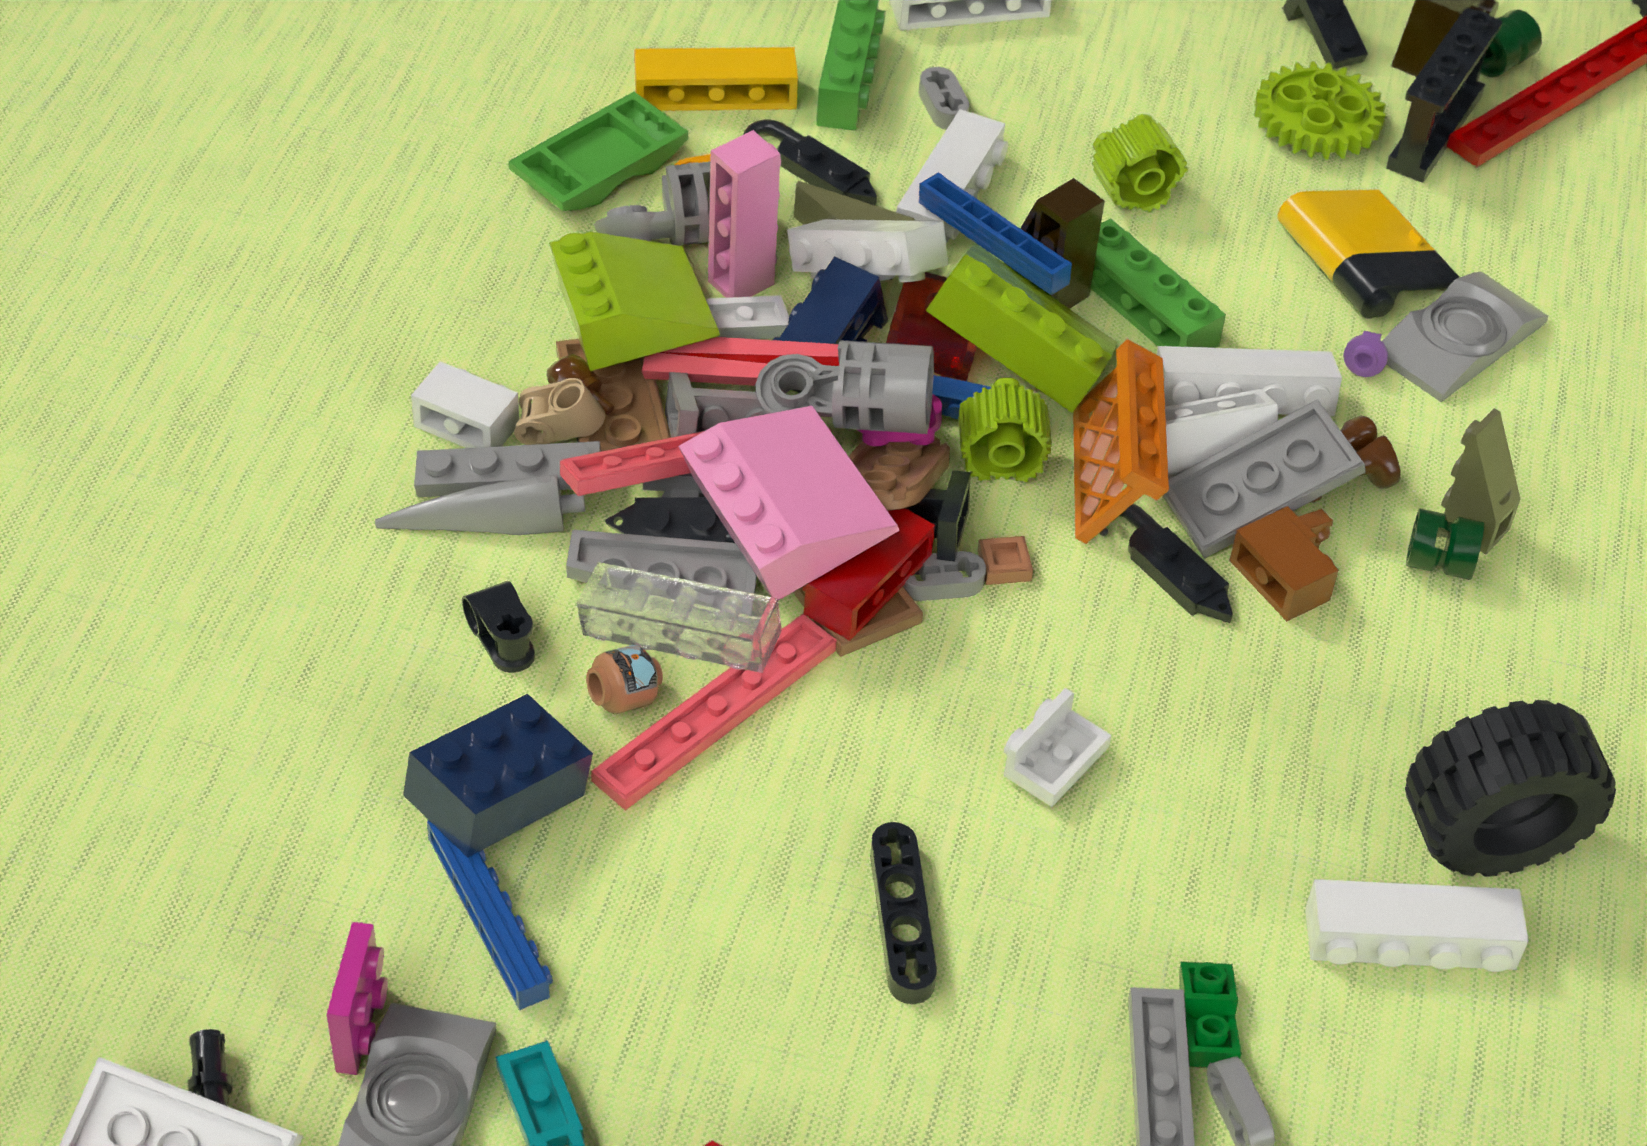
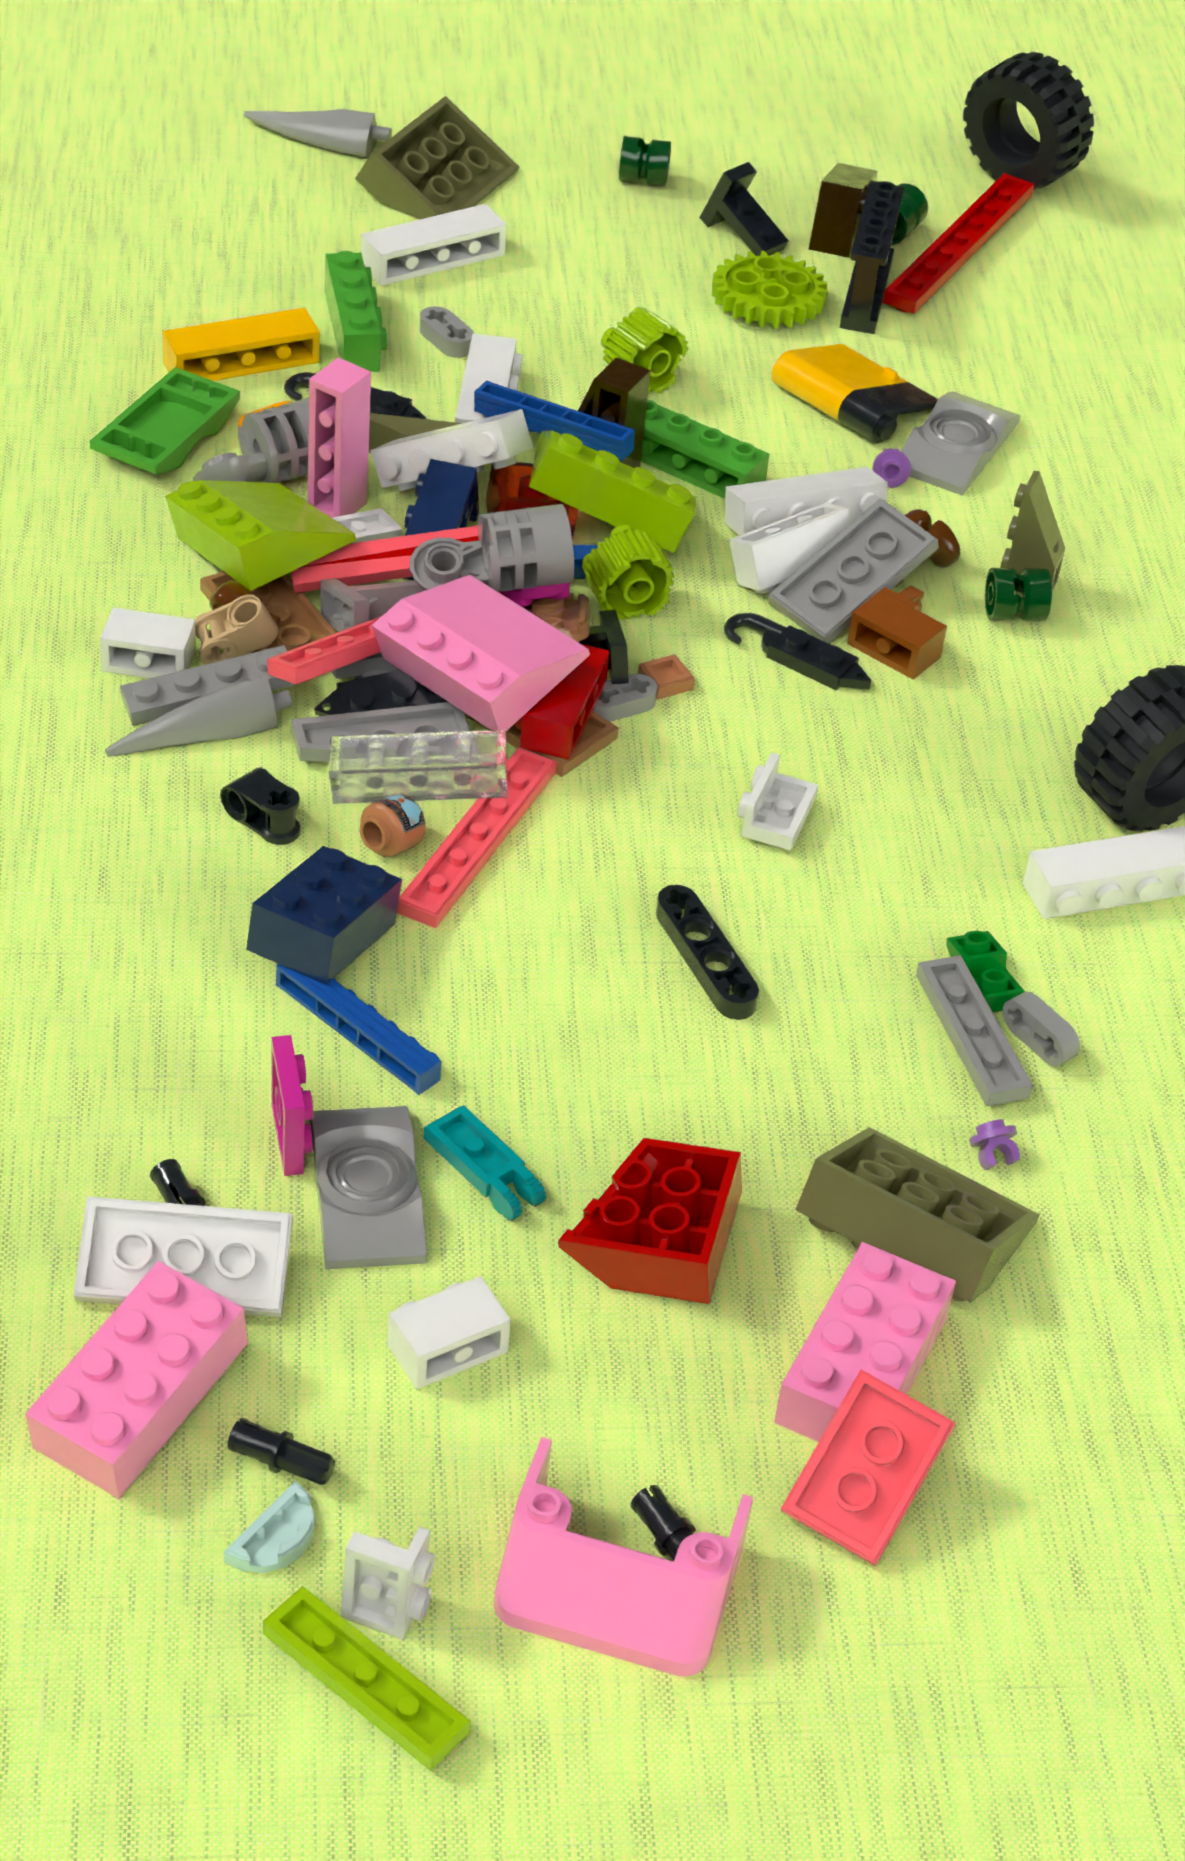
camera: 20 degrees left, 5 degrees down
orange fence [1073,339,1169,544] -> none

